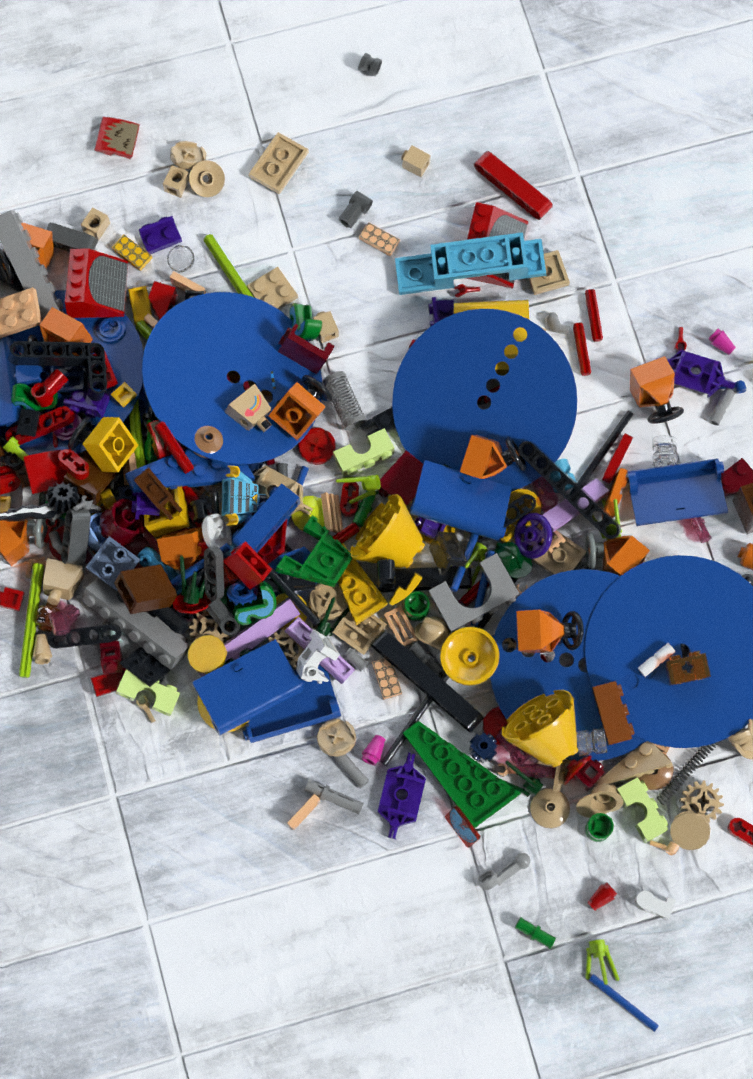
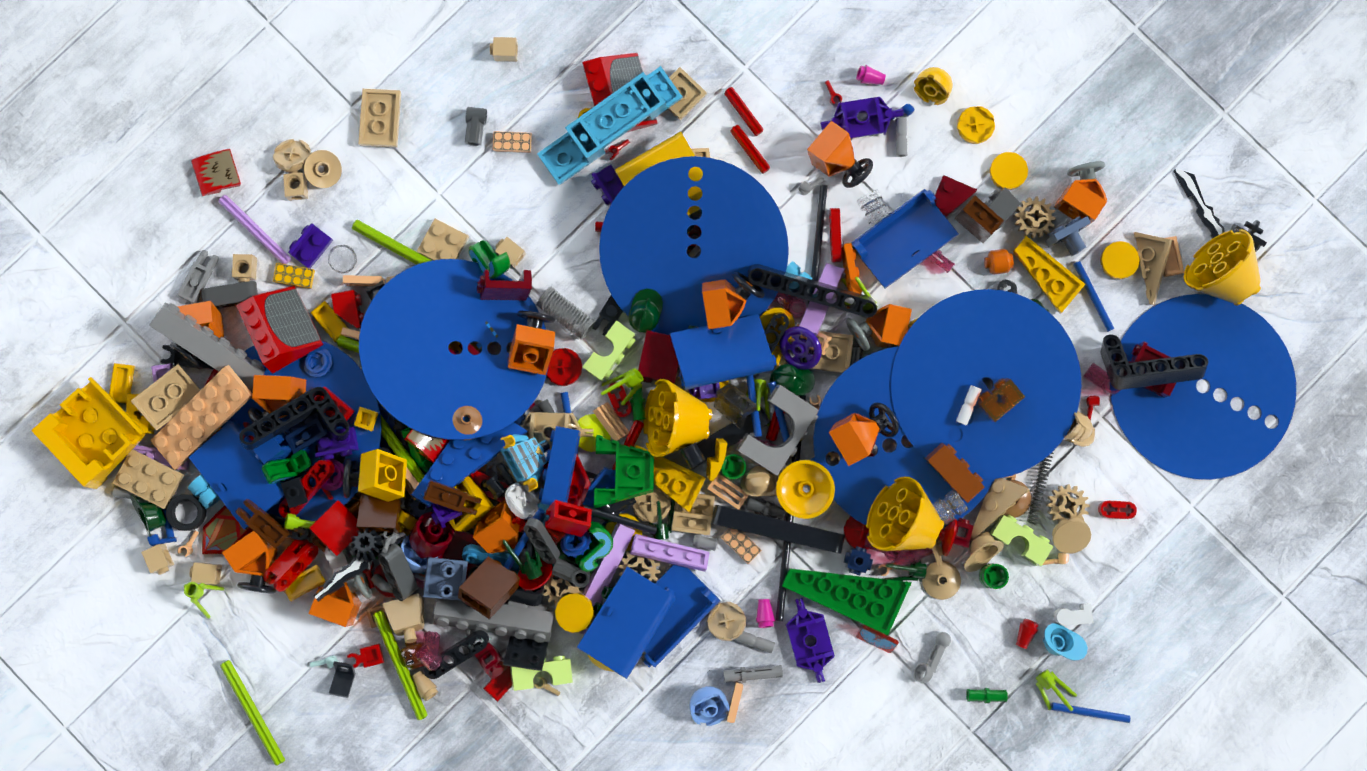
camera: 30 degrees left, 10 degrees up
red piece [31,369,68,407] -> none
red beam [58,449,89,480] -> none
red axle [155,421,194,474] -> none
tan torso [224,384,272,433] -> none
white tile [296,629,340,684] -> none
red beam [474,151,553,220] -> none
light grey arm [546,312,570,335] -> none
none -> light grey hinge [177,250,219,304]
none -> lavender axle [219,195,291,264]
none -> dark green piece [628,288,663,333]
none -> light blue cylinder [689,686,730,726]
none -> light grey hand [798,177,825,195]
none -> medium azure piece [1043,623,1088,661]

